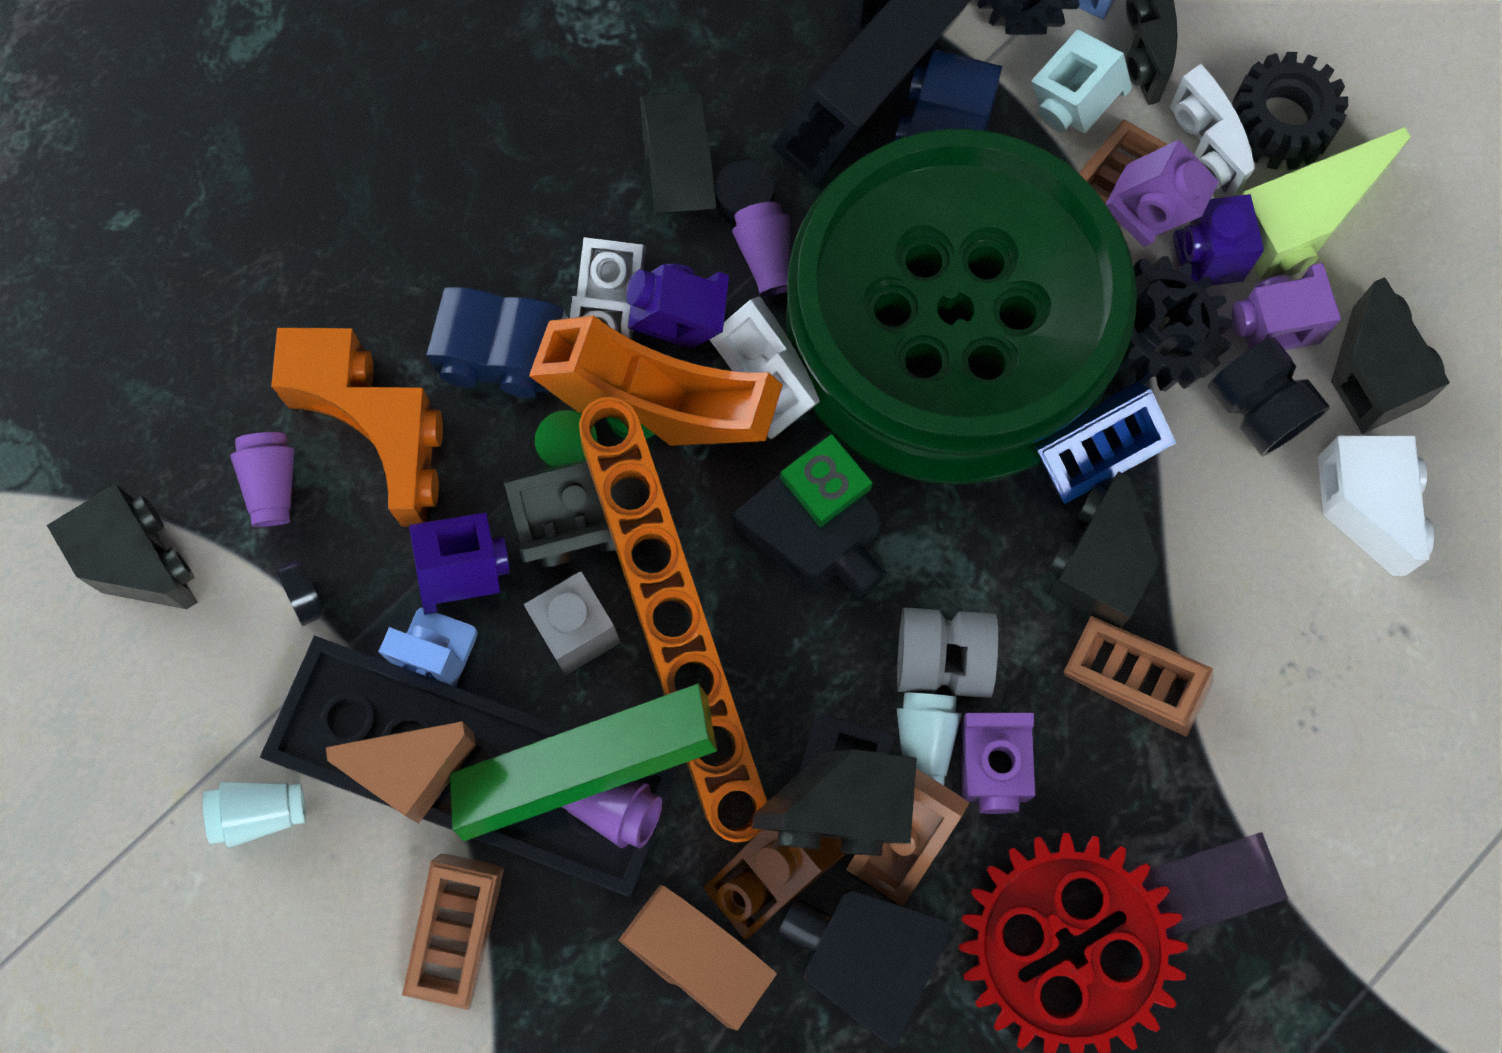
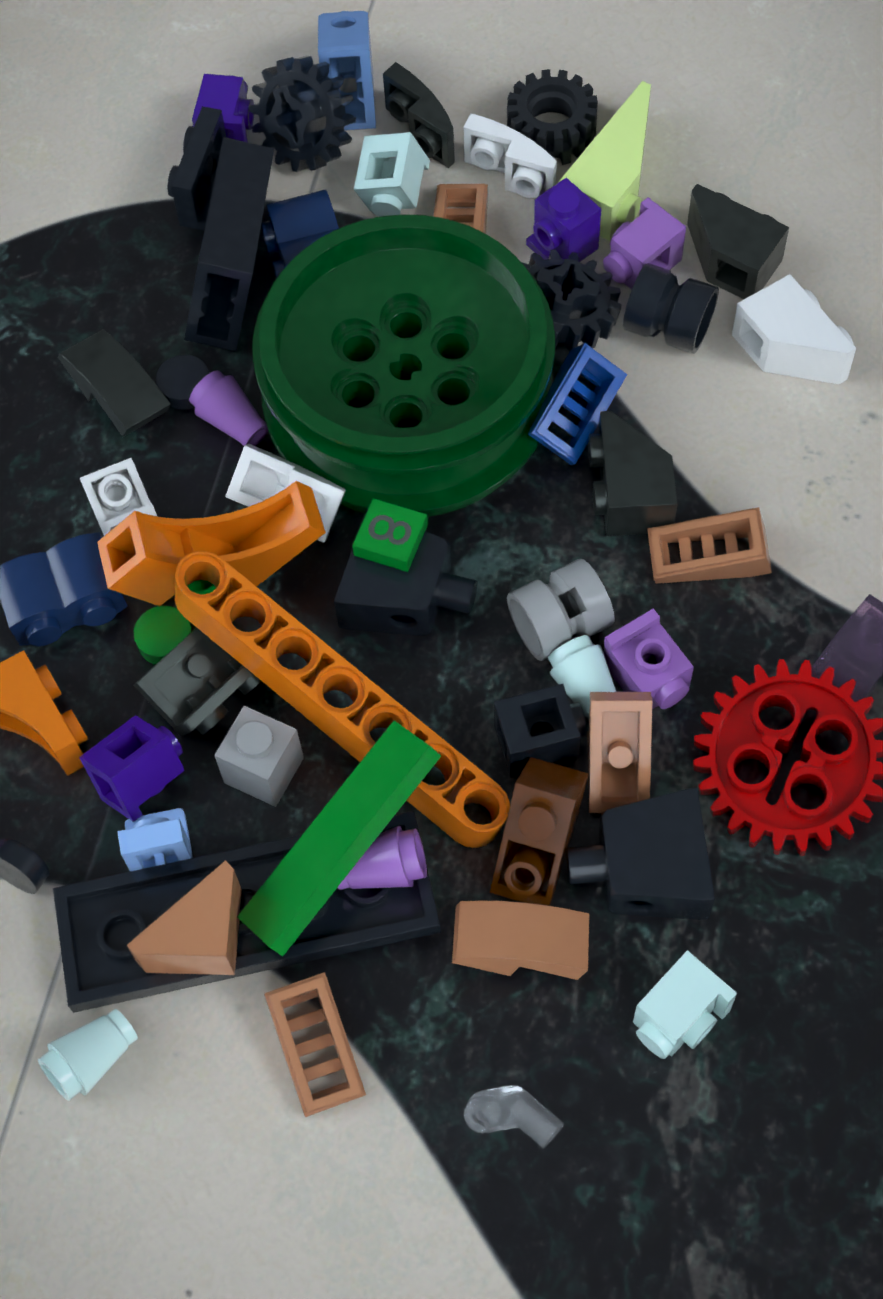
camera: 30 degrees left, 10 degrees down
dark purple brick [626,264,729,349] -> none
pearl dark grey slope [752,749,917,856] -> none
medium lavender brick [1106,140,1219,247] -> none

